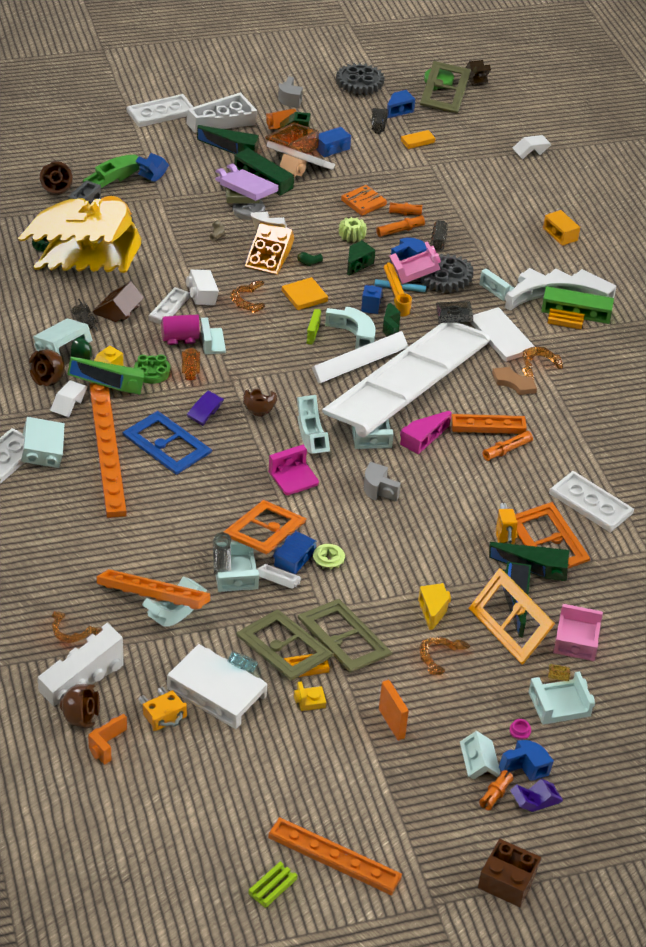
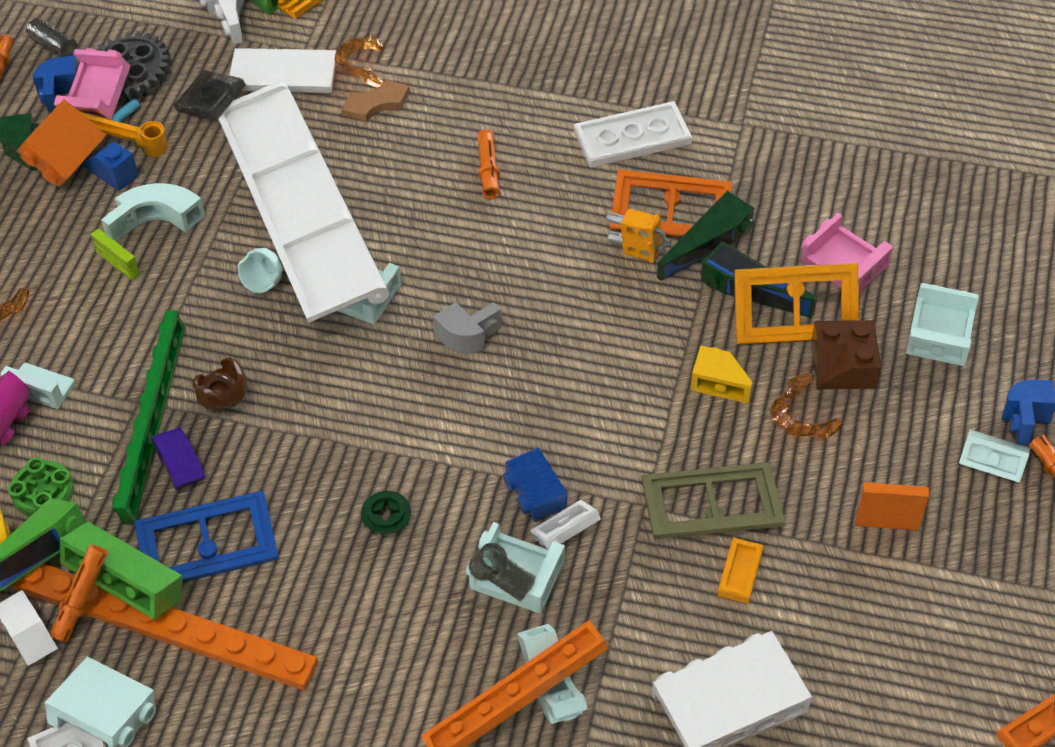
camera: 55 degrees left, 10 degrees up
clear orange hips [182,348,200,380] -> none
orange door [222,500,306,555] -> none
clear light blue beam [227,651,258,672] -> none
olive door [236,609,334,681] -> none
dark pink bracket [268,444,319,495] -> none
light orange tile [281,277,328,310] -> none
yellow bracket [294,681,326,711] -> none
light aqua arch [297,395,330,454] -> none
white tile [312,331,408,384] -> none
yellowish green gear [313,544,345,570] -> none
dark green slope [382,303,401,337] -> none
dark pink slope [400,411,452,454] -> none
orange plate [451,414,527,434] -> none
light aqua panel [480,269,514,301] -> none
dark pink plate [509,719,531,740] -> none
clear yellow tile [548,664,570,681] -> none
none -> orange brick [17,99,106,187]
none -> orange pin [49,544,109,642]
none -> bright green brick [60,522,183,620]
none -> green plate [112,310,185,525]
none -> light aqua hair [238,248,283,293]
none -> dark green gear [361,491,411,537]
none -> reddish brown slope [811,320,881,390]

